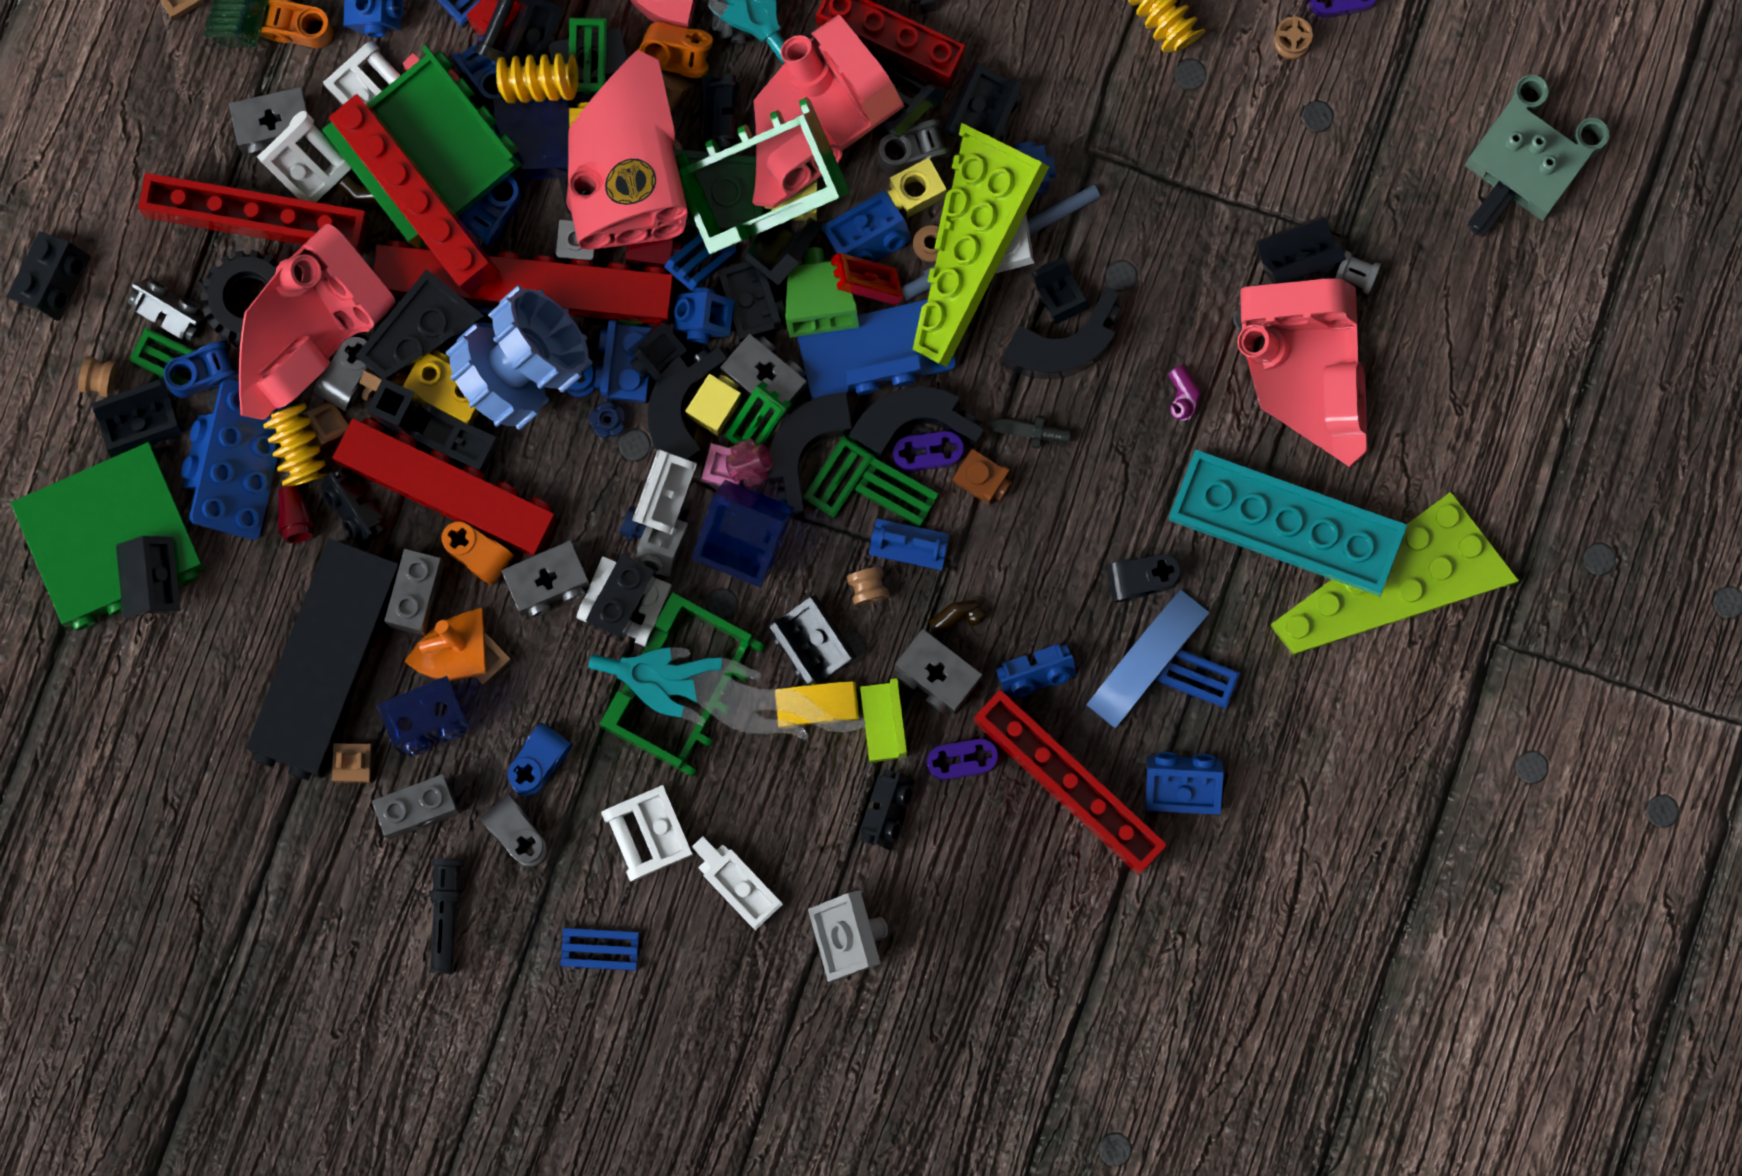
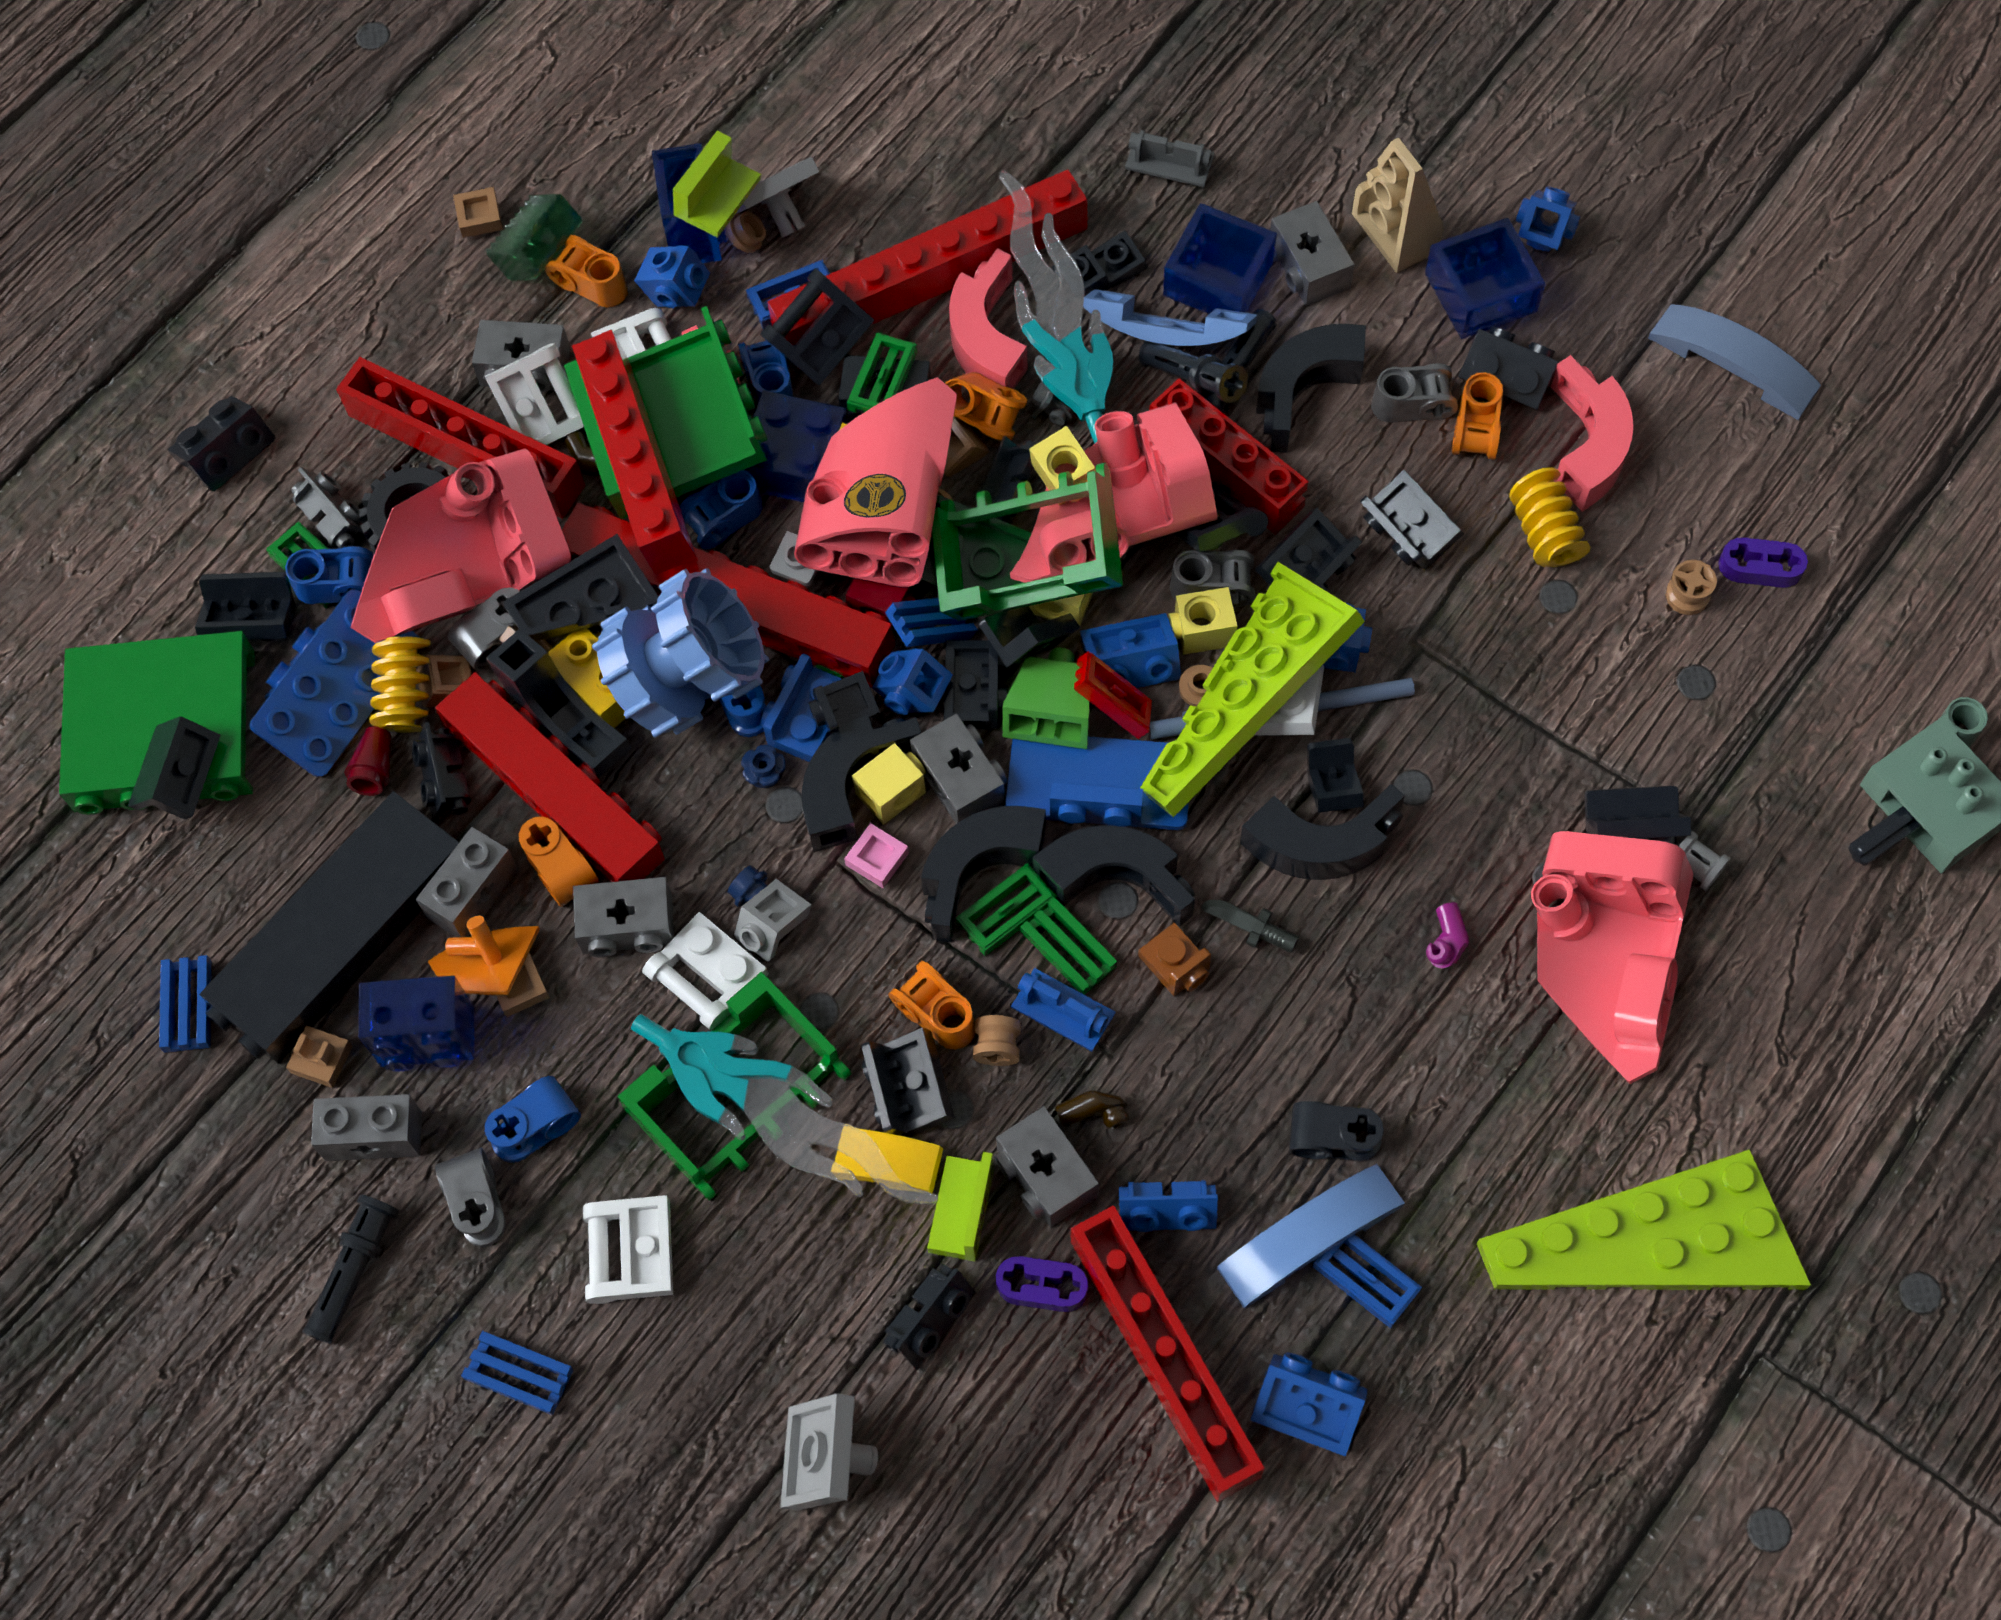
camera: 20 degrees right, 15 degrees down
medium nougat wheel [78,356,118,398] -> none
yellow piece [496,53,579,104] -> none
black brick [586,553,657,643] -> none
white hinge [632,450,697,535] -> none
clear blue piece [691,479,794,587] -> none
white hinge [692,837,783,931] -> none
green tile [724,381,792,459] -> none
clear pink gear [726,438,772,488] -> none
dark purple beam [893,431,963,472] -> none
teal plate [1169,449,1407,597] -> none
none -> blue tile [159,955,212,1053]
none -> orange piece [888,961,975,1050]
none -> light yellow brick [1029,426,1095,506]
none -> bracket [1360,470,1464,570]

